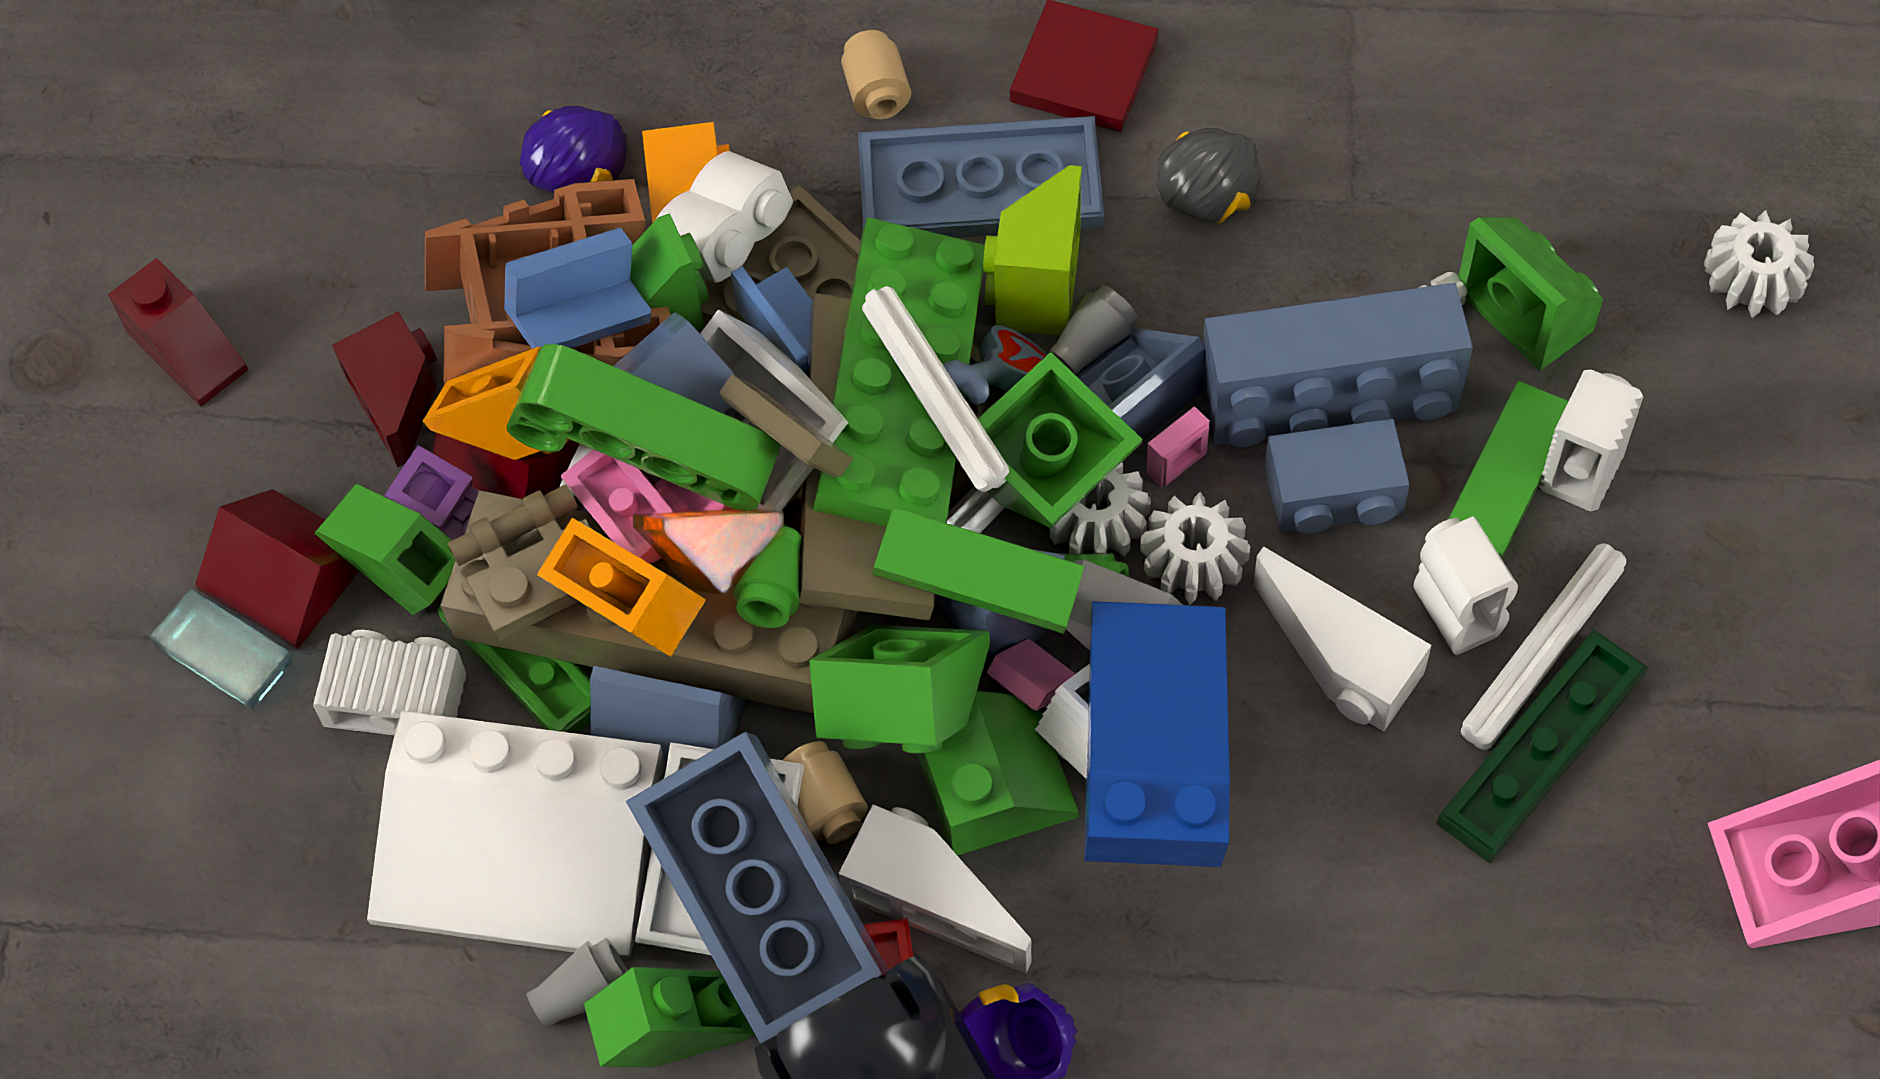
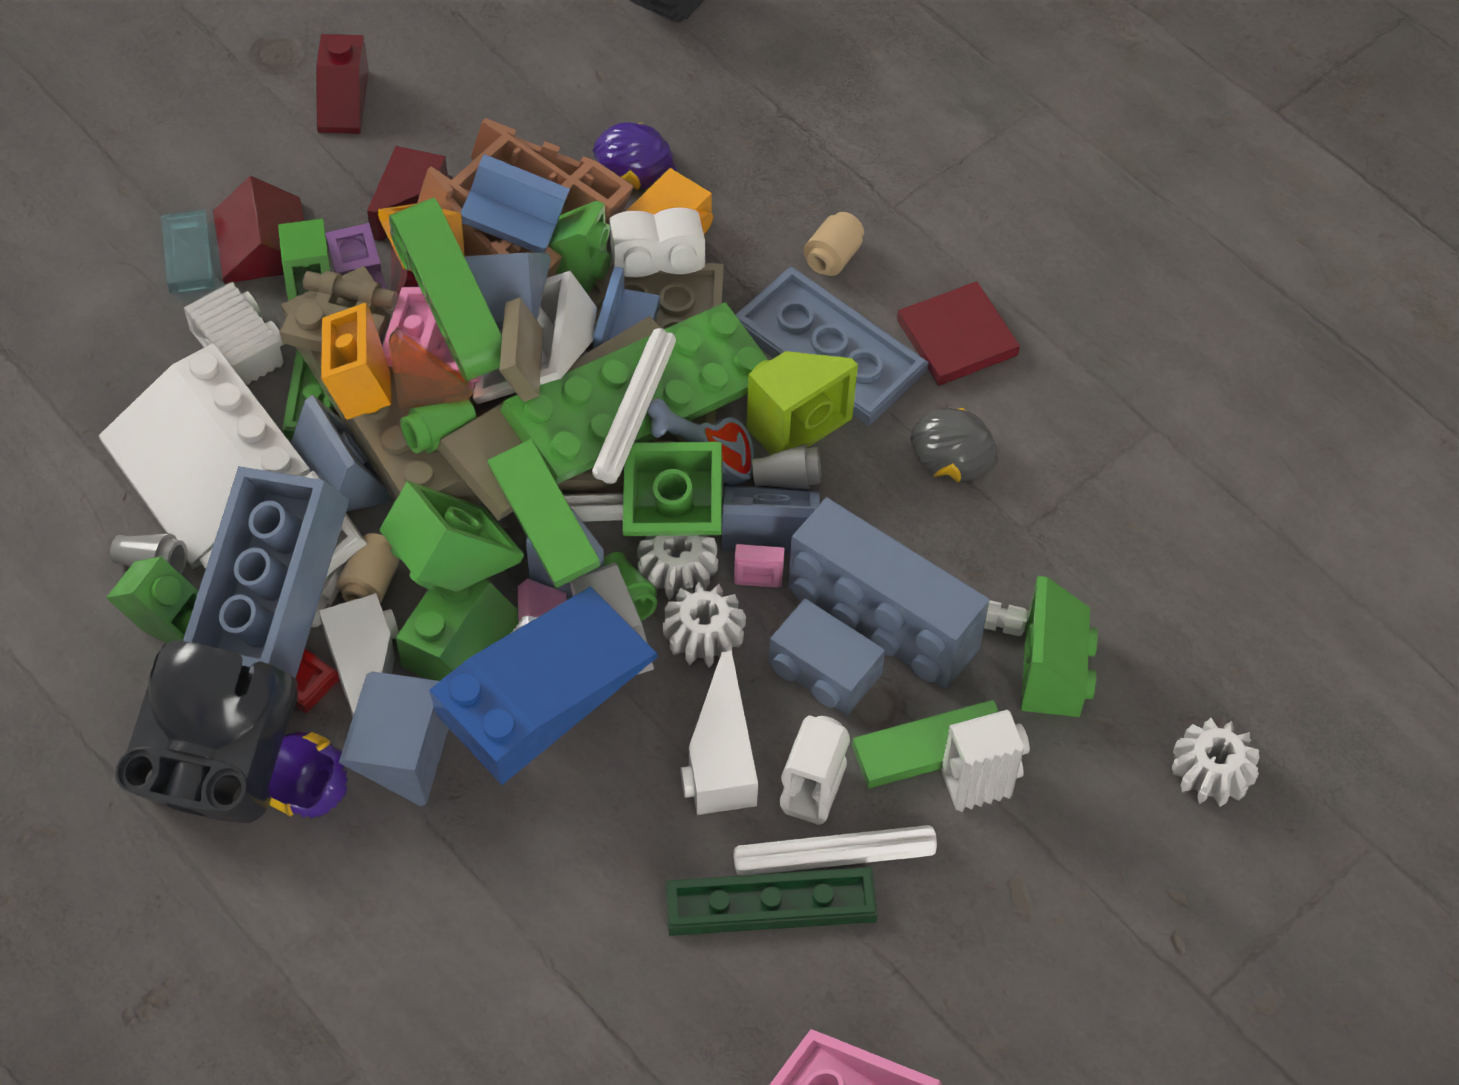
camera: 40 degrees right, 5 degrees down
none -> sand blue slope [339,671,449,806]

